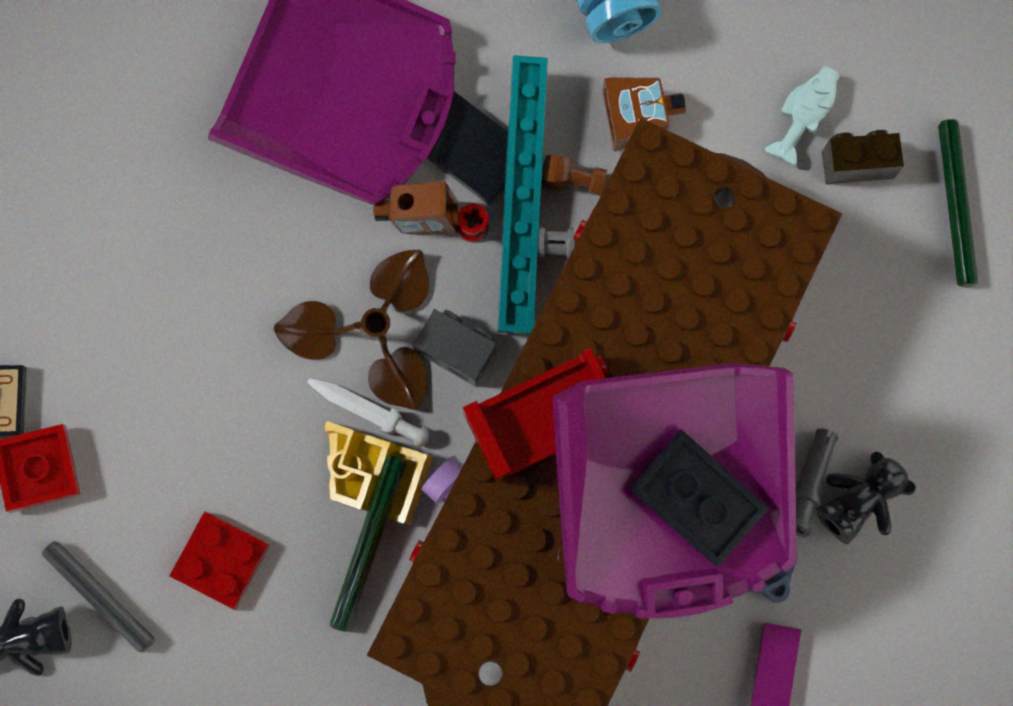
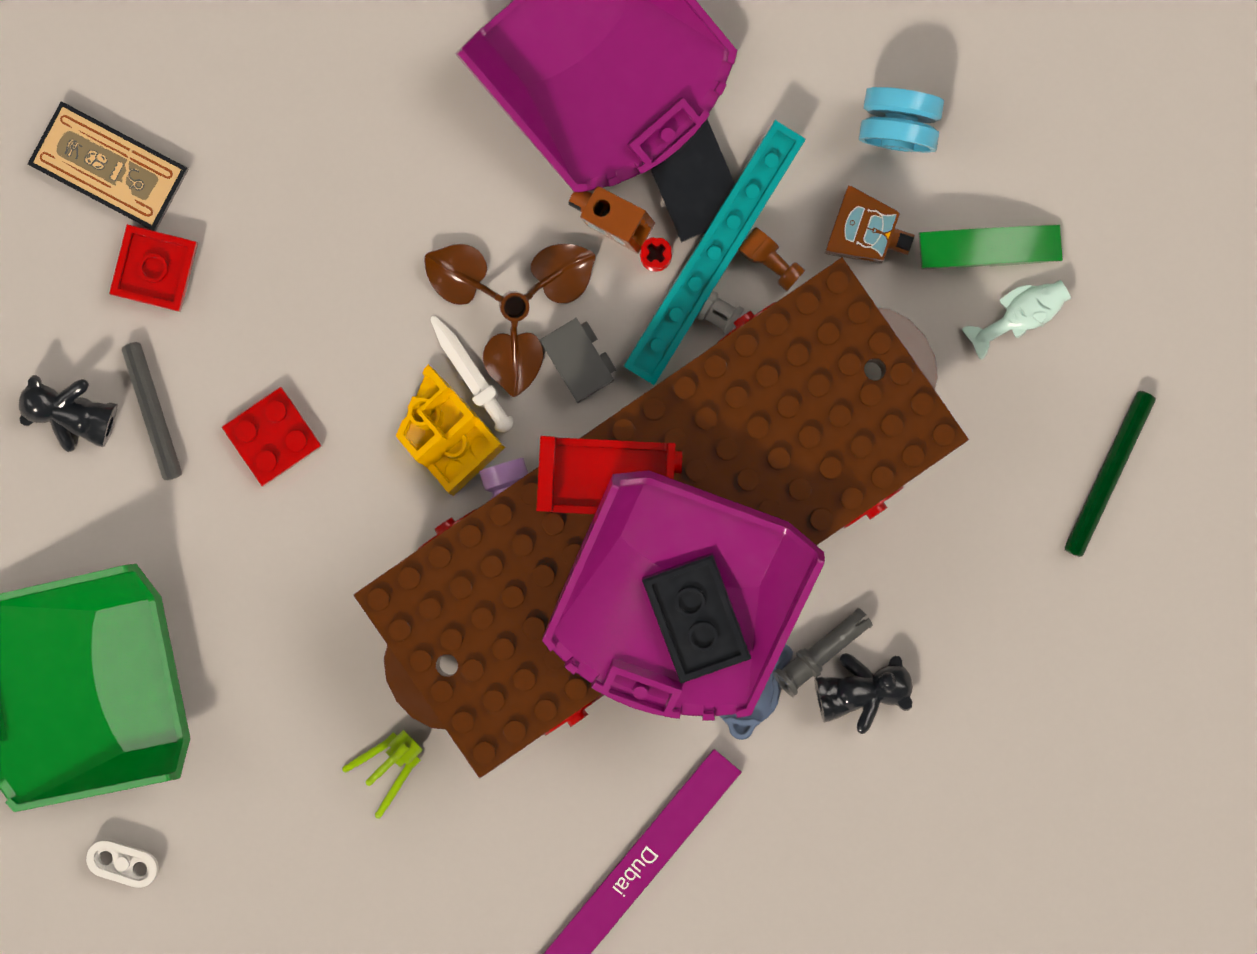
camera: 40 degrees right, 10 degrees up
dark green axle [330,456,406,632] -> none
dark brown brick [822,130,904,184] -> none
none -> green slope [919,225,1063,270]

